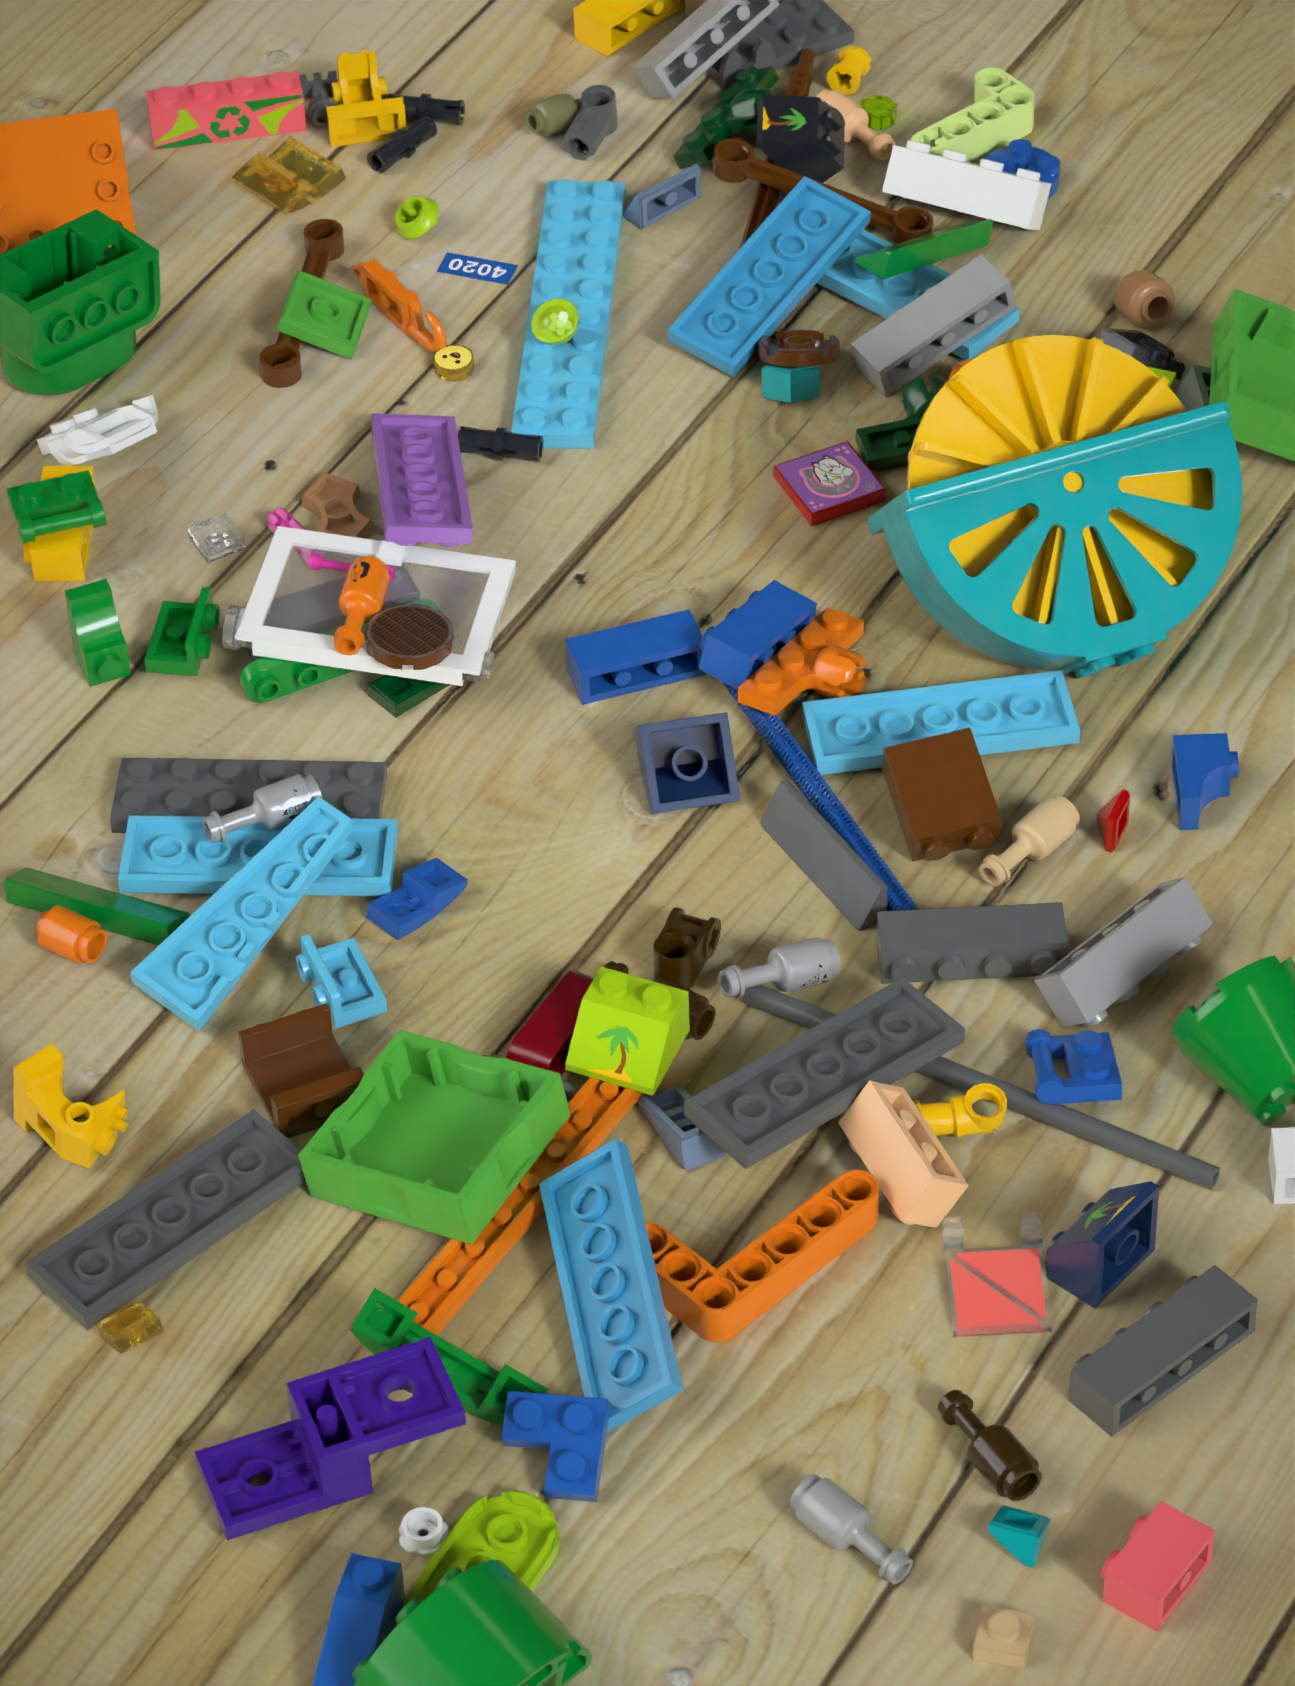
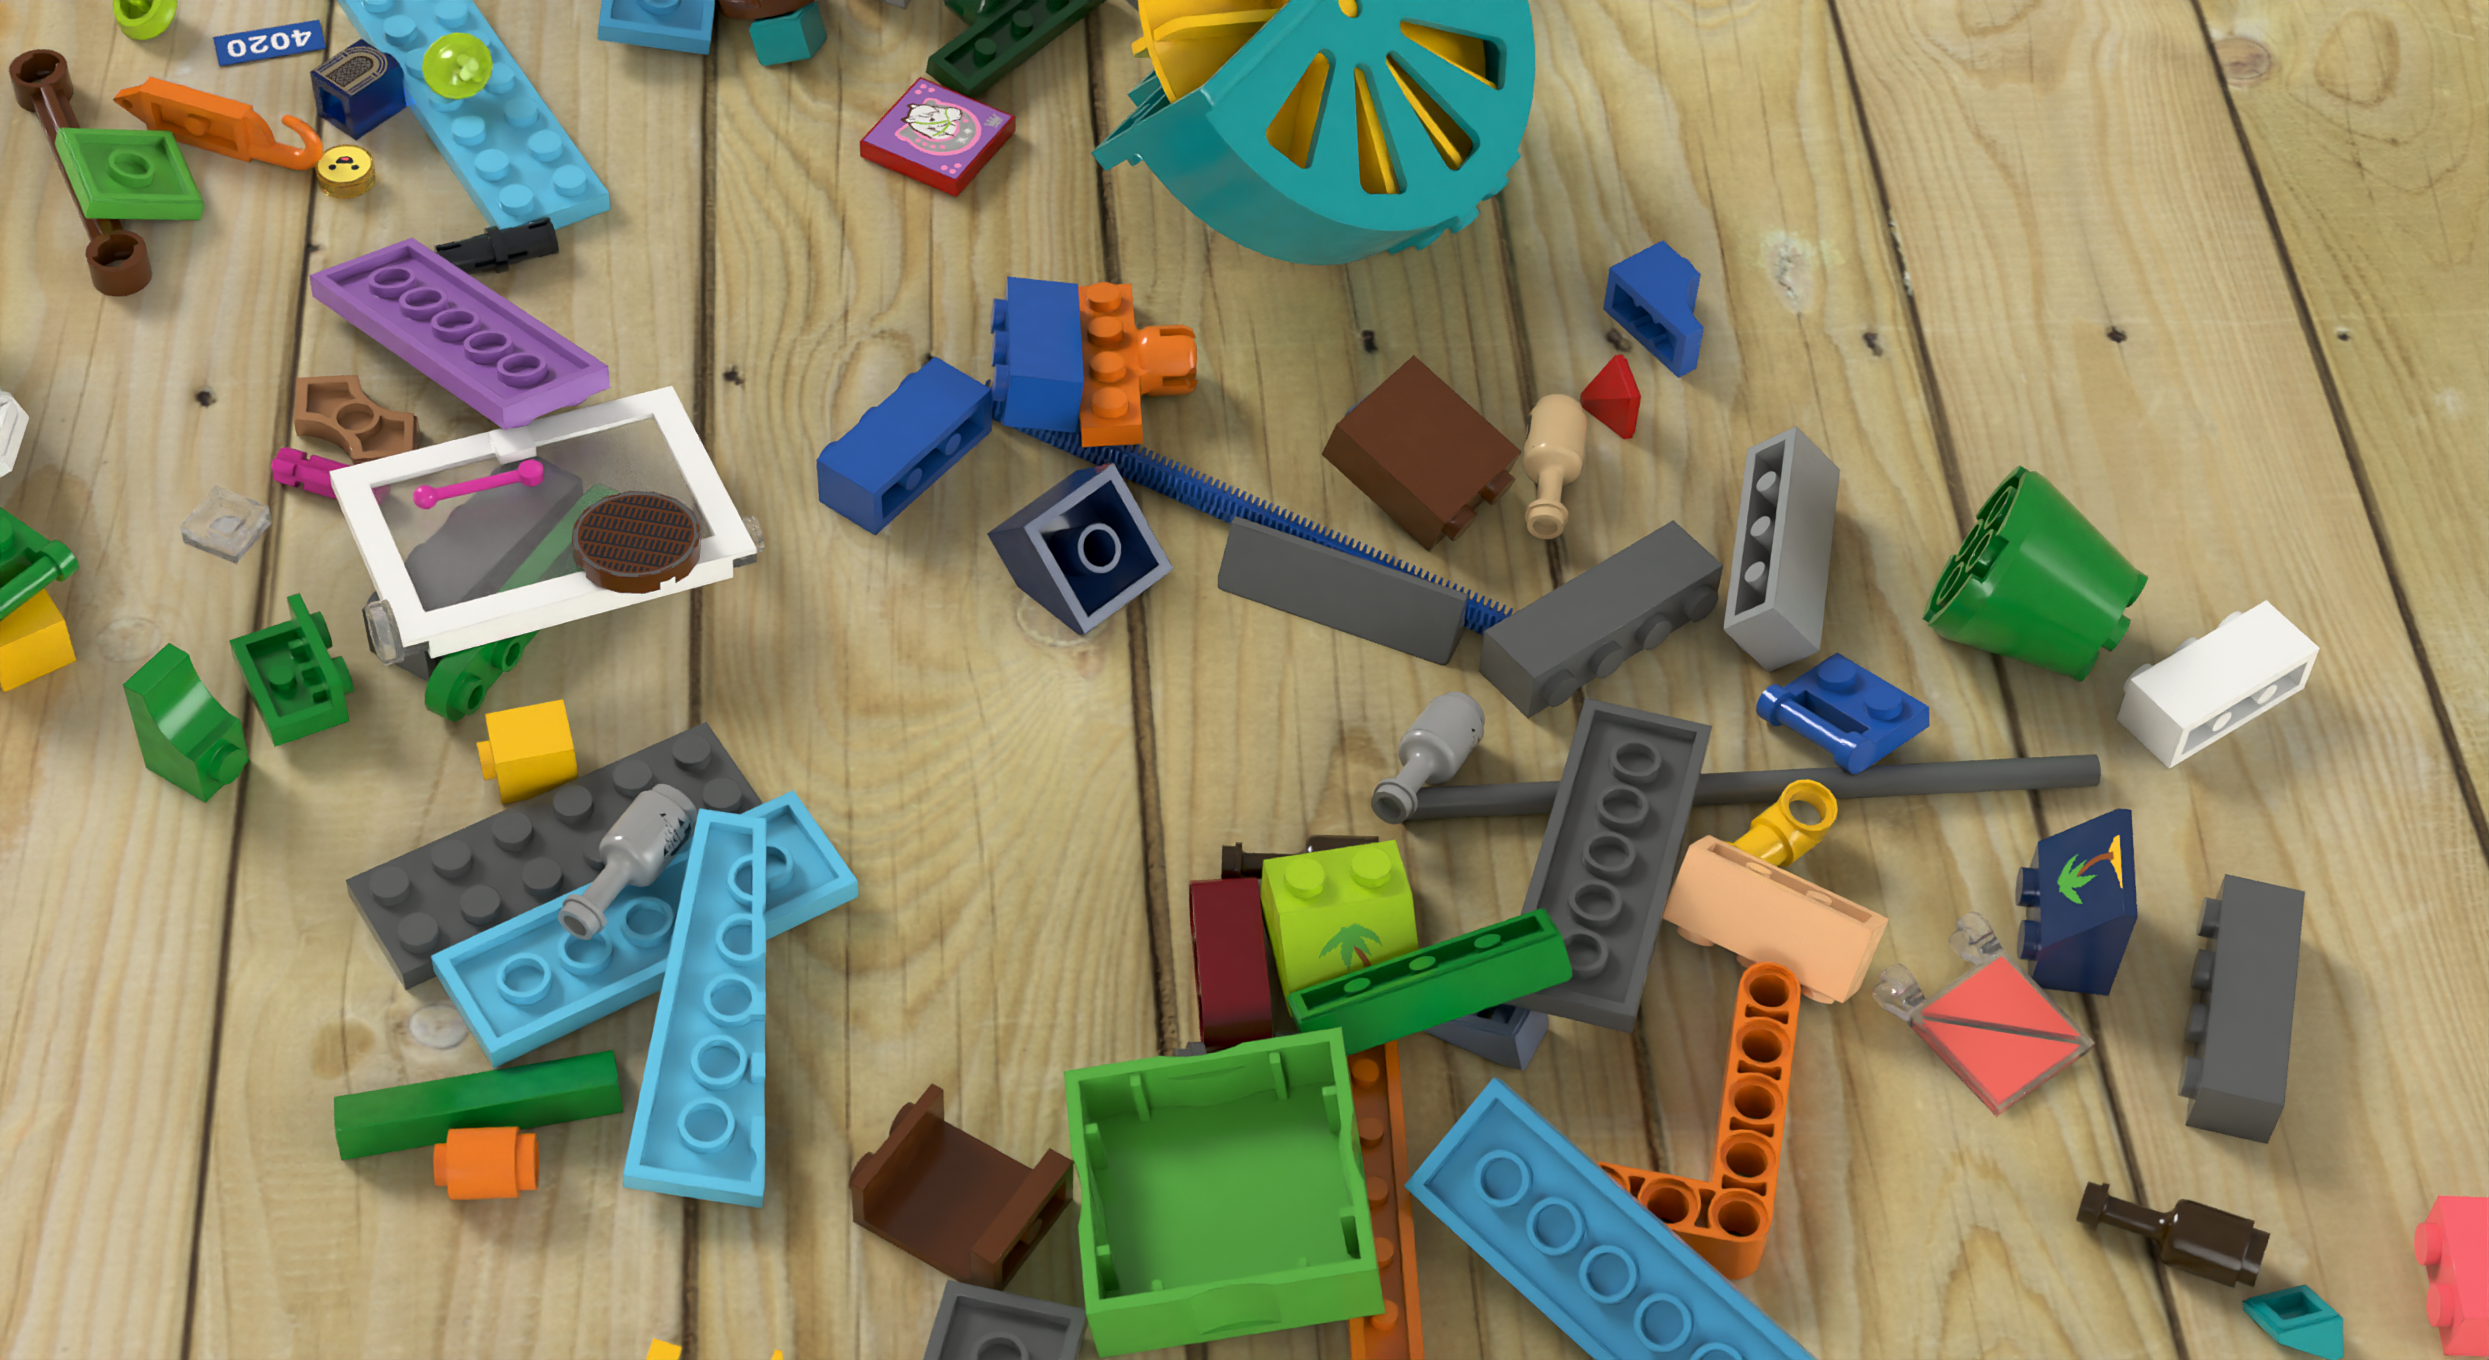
camera: 40 degrees left, 5 degrees up
medium azure bracket [296,934,388,1029] -> none
orange piece [334,556,390,655] -> none
blue slope [366,857,468,940] -> none
dark green tile [367,675,451,718] -> none
dark brown piece [653,907,721,989] -> none
medium azure plate [802,670,1080,775] -> none
none -> clear blue brick [310,39,407,141]
none -> yellow brick [476,699,578,804]
none -> green slope [1286,908,1572,1056]

